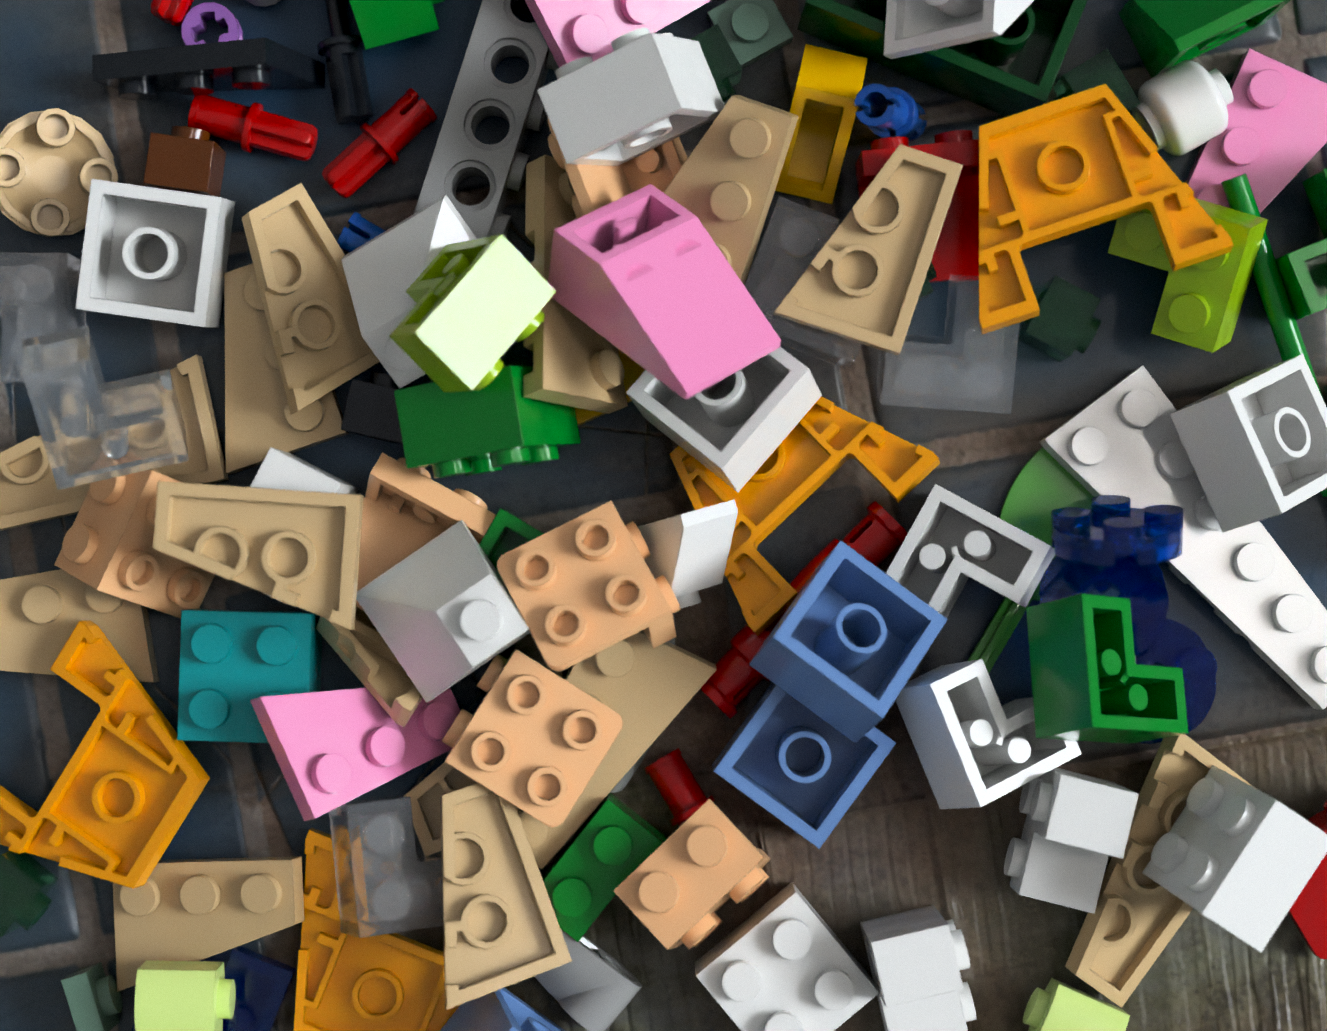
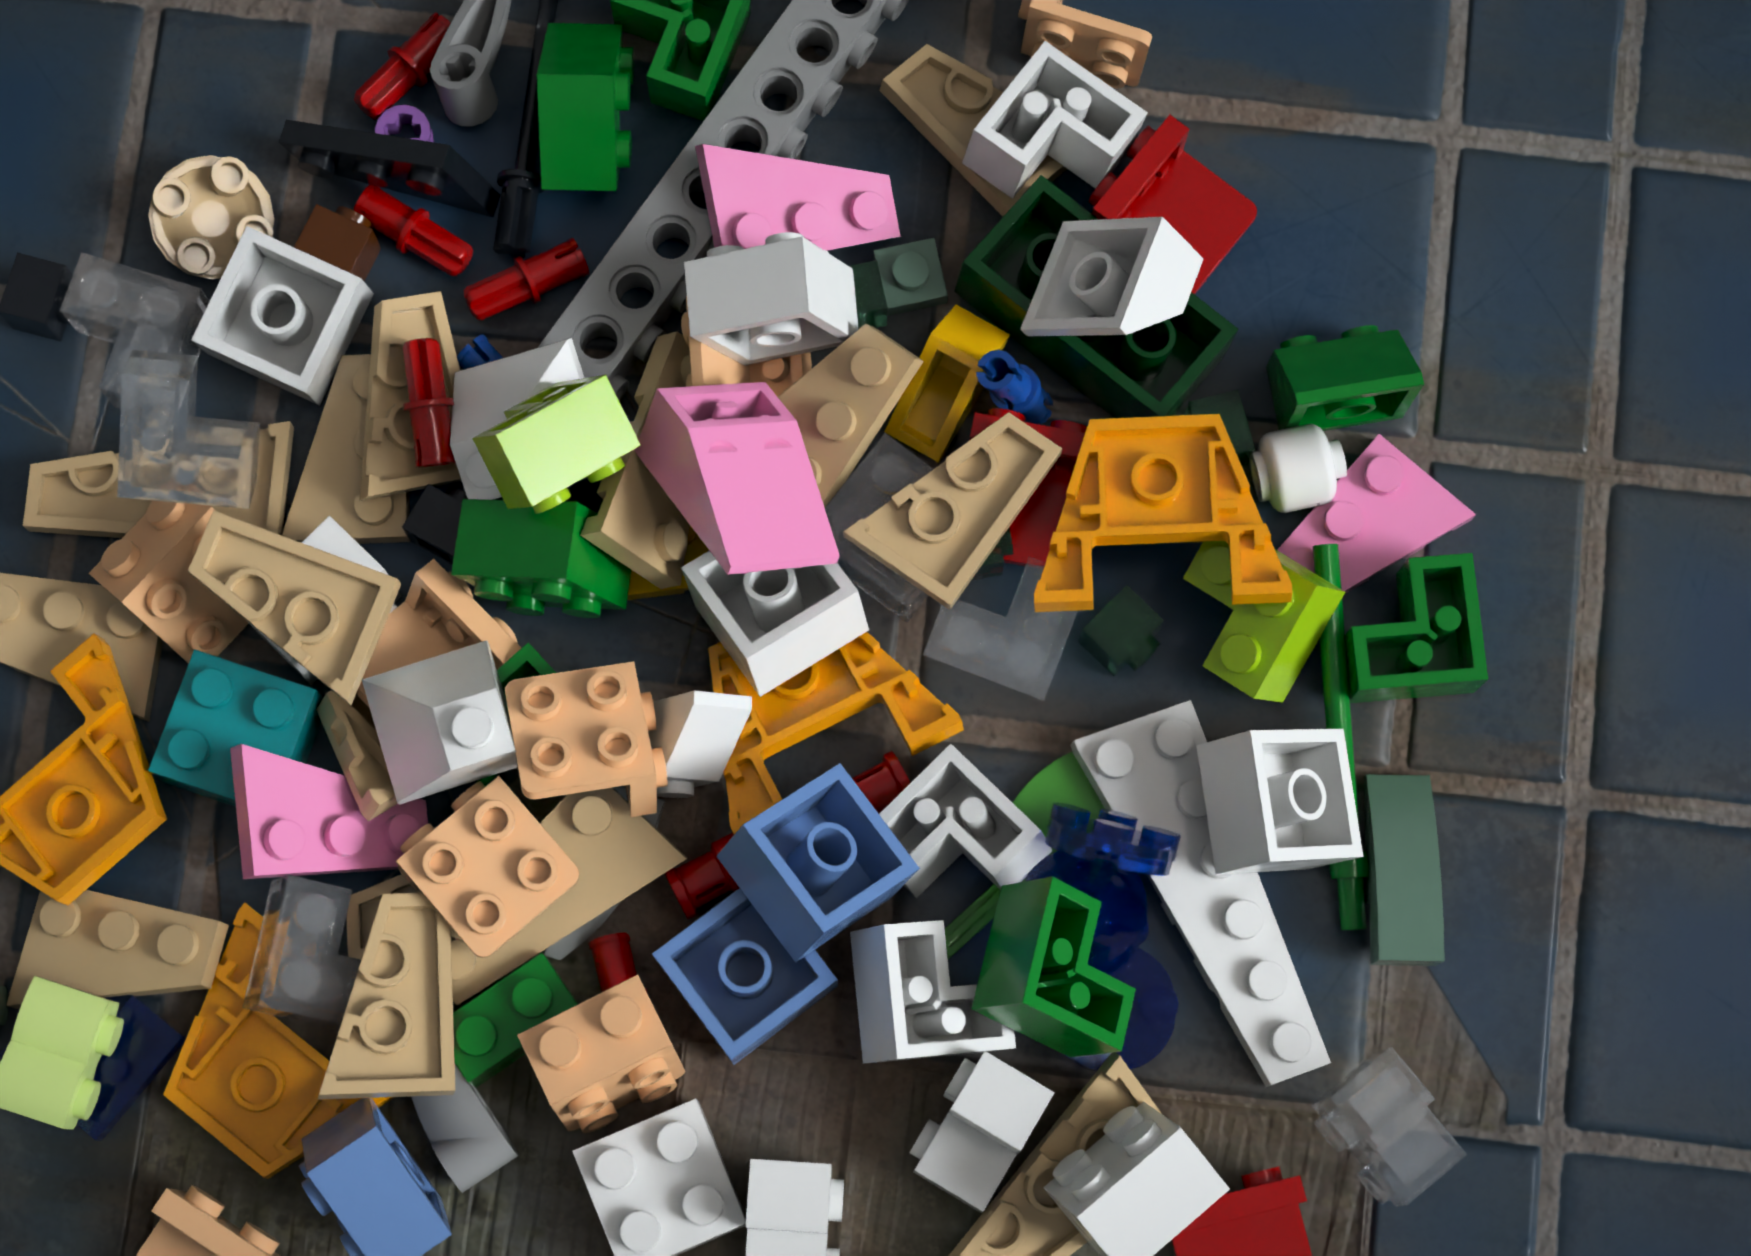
camera: 15 degrees right, 10 degrees down
none -> red axle [403,338,456,468]

